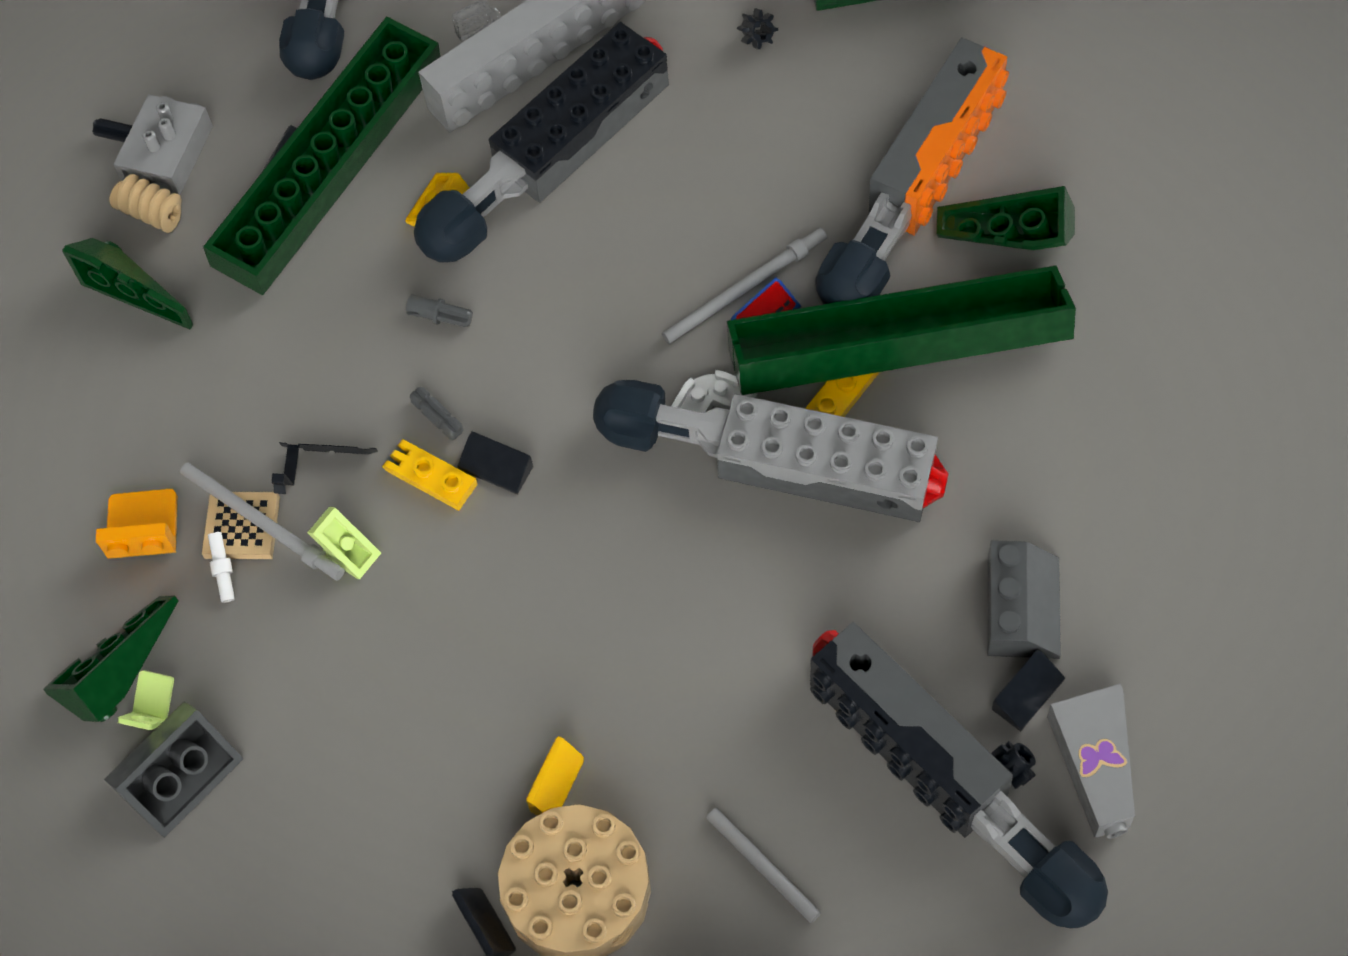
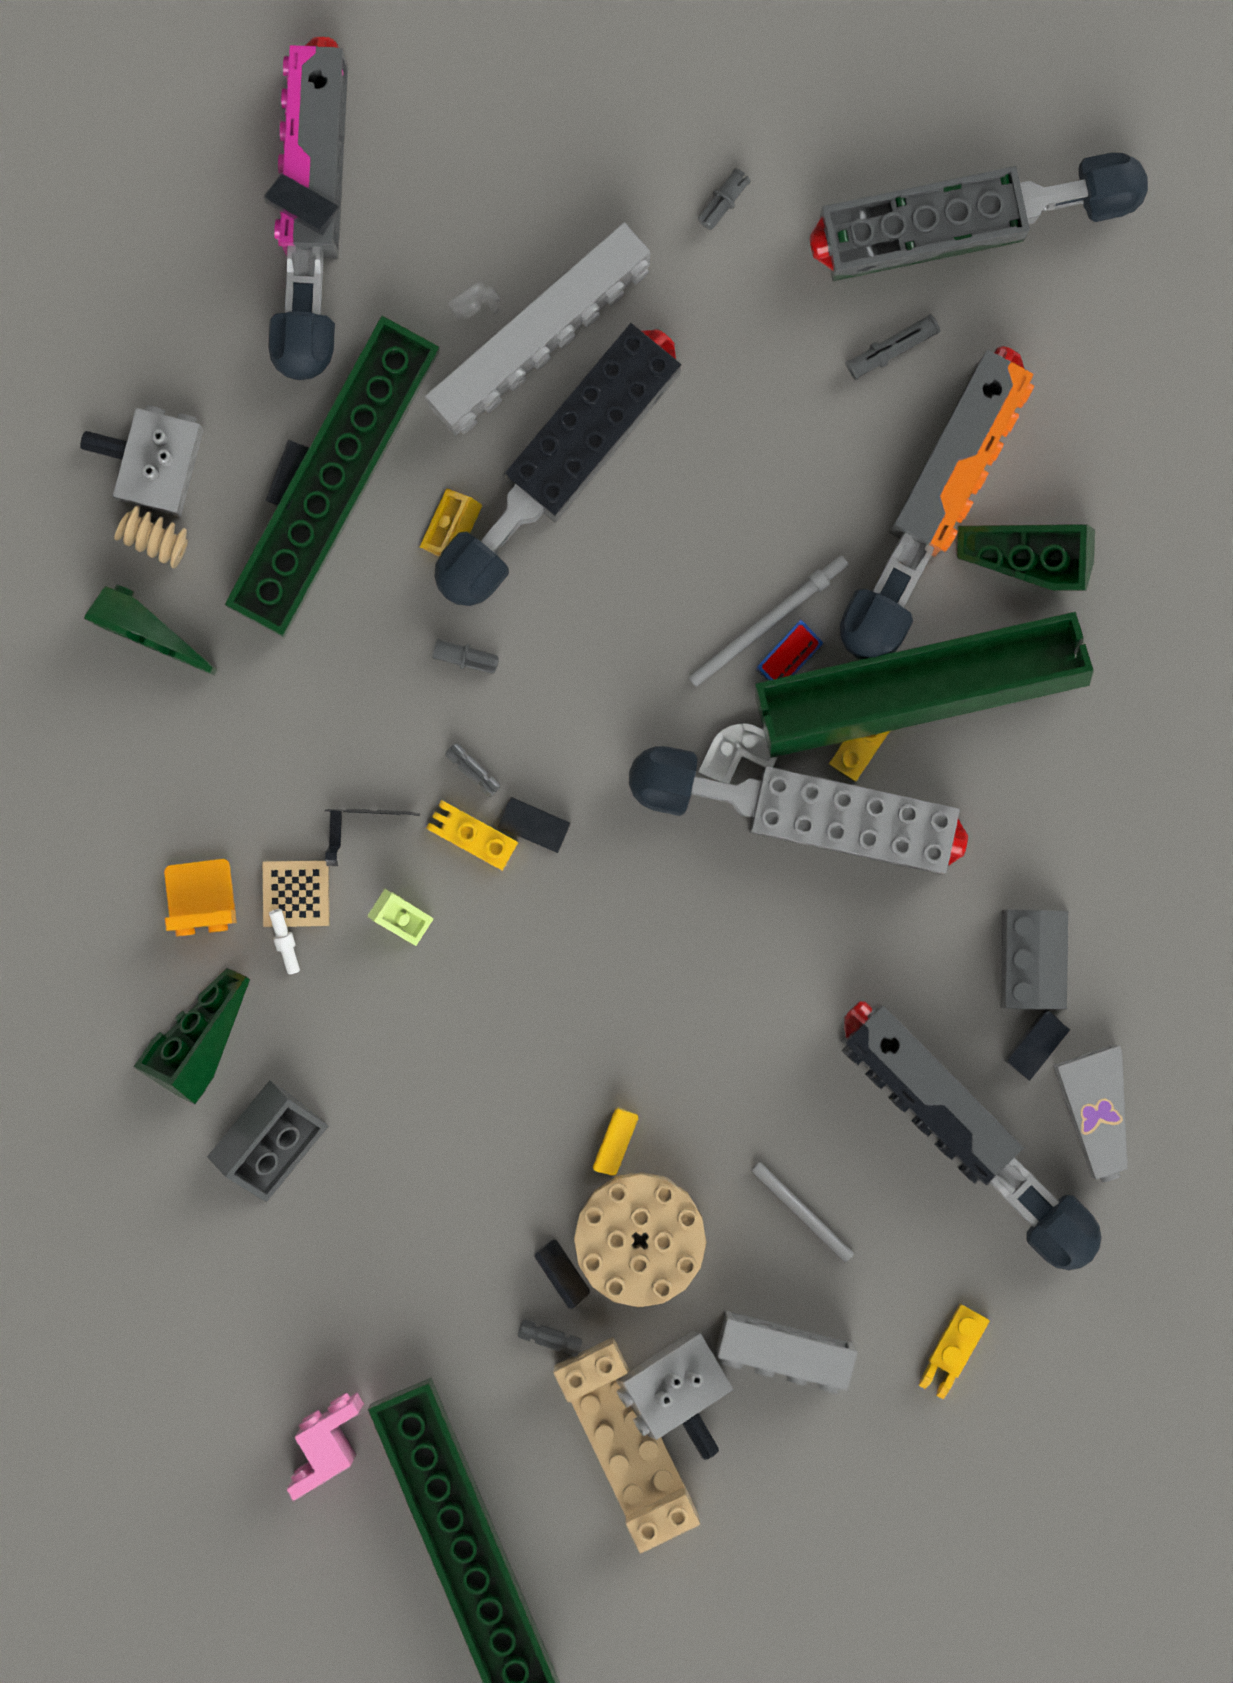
camera: 10 degrees left, 25 degrees up
yellowish green bracket [118,670,174,730] -> none
light grey bar [180,463,345,581] -> none
black gear [737,8,778,49] -> none
black gear [991,741,1036,789] -> none
none -> dark grey pin [846,314,940,380]

